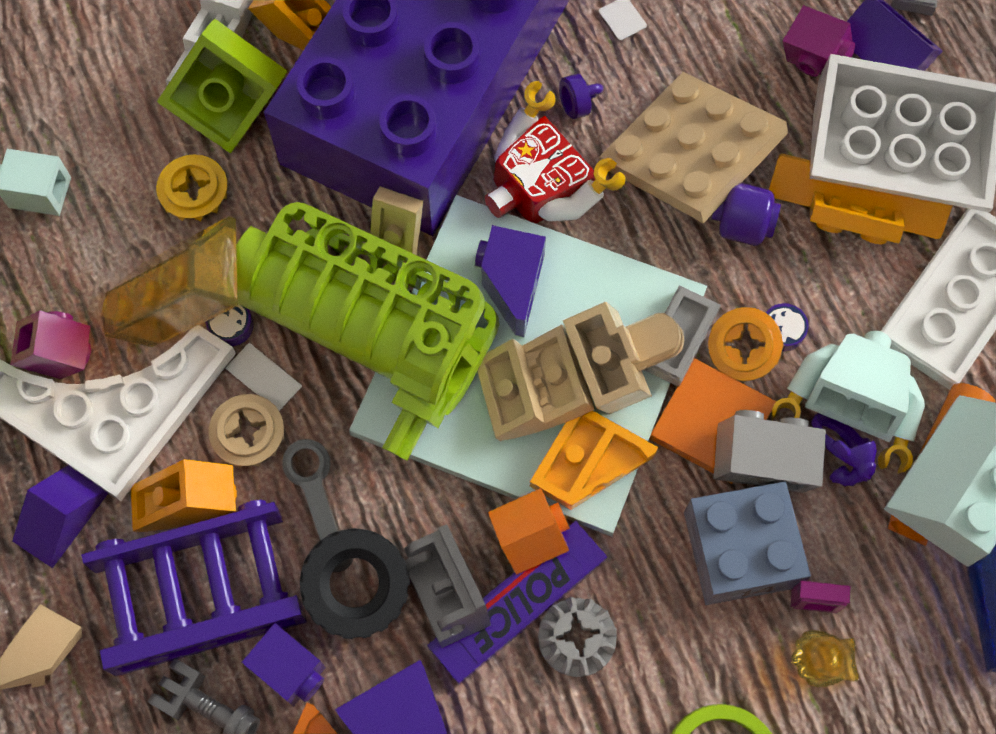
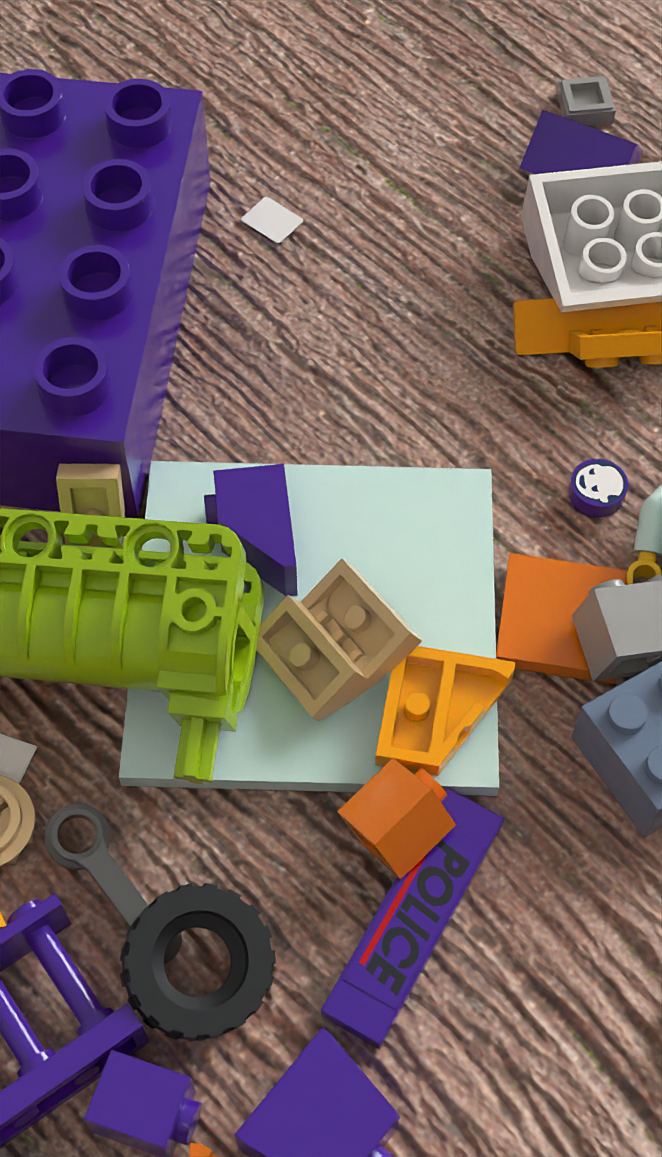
camera: 20 degrees left, 10 degrees down
flat silver hinge [404,524,491,648] -> none
torso [485,81,625,224] -> none
light grey gear [538,597,617,677] -> none
dark purple tile [559,74,604,119] -> none
tan brick [562,301,685,414] -> none
tan plate [599,72,788,223] -> none
light grey tile [644,285,721,387] -> none
light orange gear [708,307,784,382] -> none
dark purple head [711,183,781,246] -> none
magenta brick [782,5,855,77] -> none

